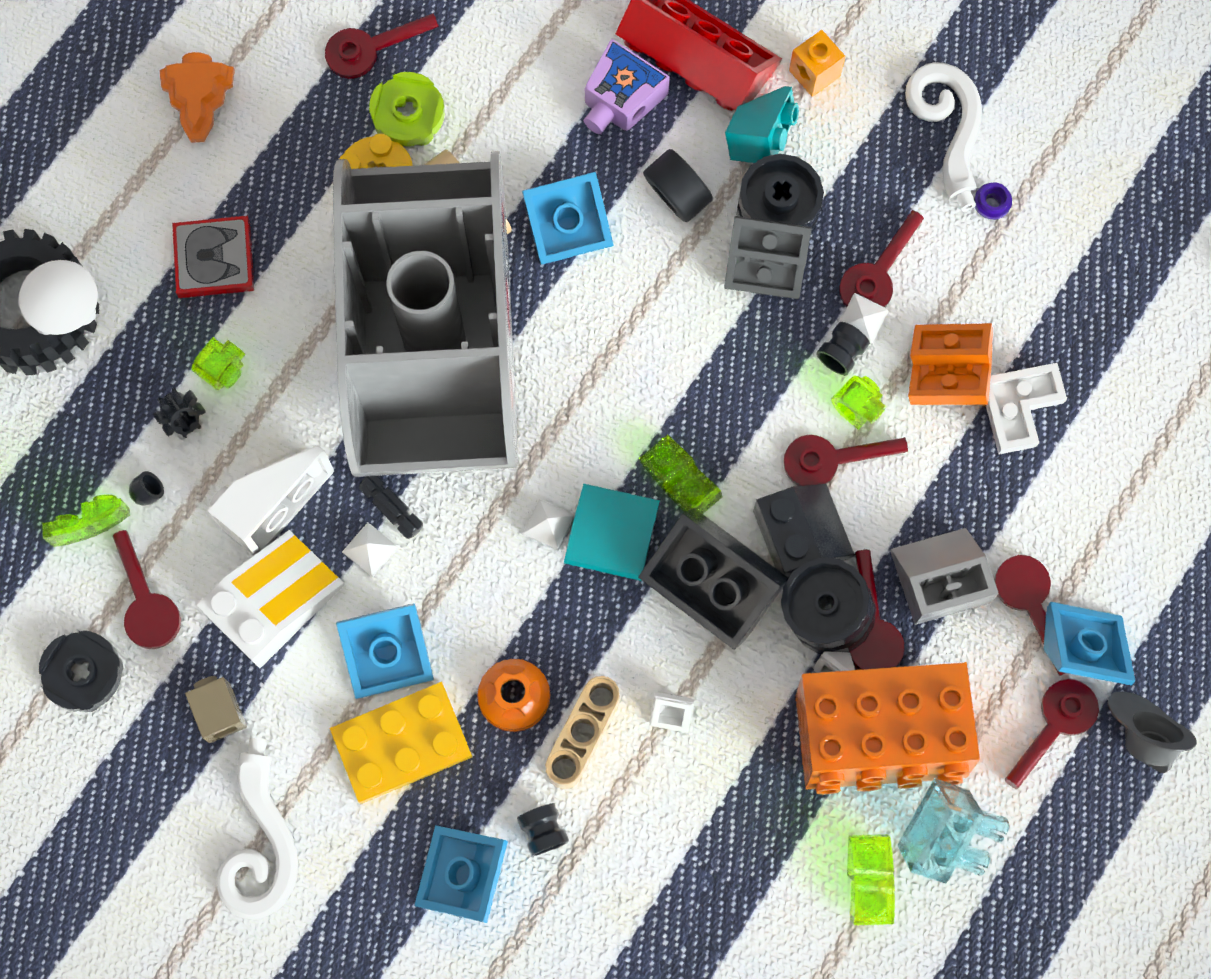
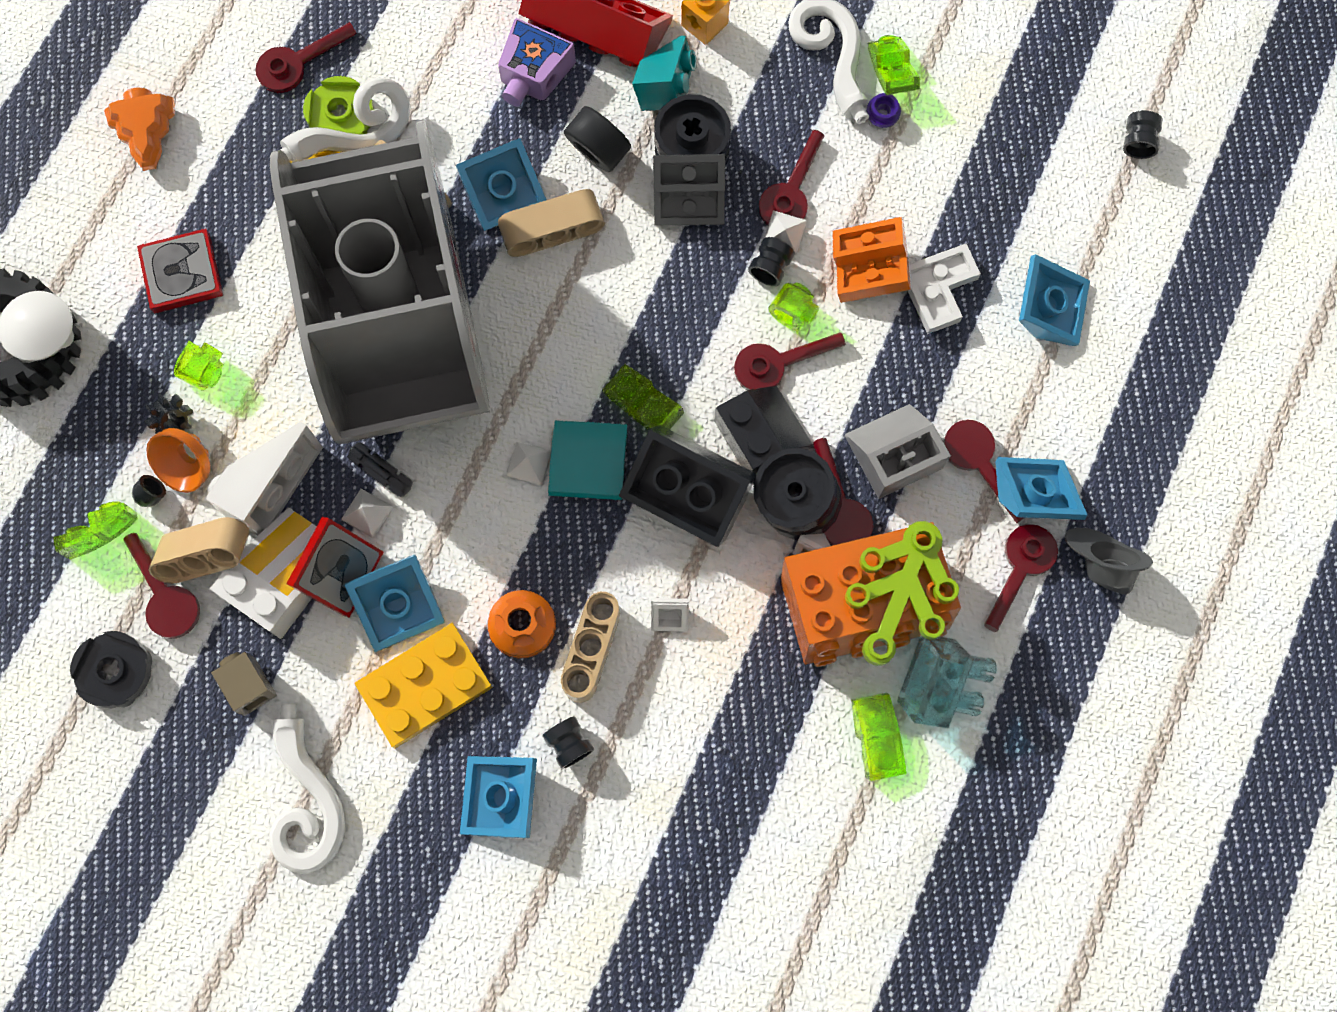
camera: 10 degrees left, 0 degrees up
none -> orange piece [146,428,210,493]
none -> tan beam [149,517,249,584]
none -> white plant [280,77,411,162]
none -> tile [286,517,384,618]
none -> tan beam [498,189,605,257]
none -> lime plant [845,521,959,666]
none -> clear neon green slope [868,35,920,95]
none -> dark azure slope [1019,254,1090,346]

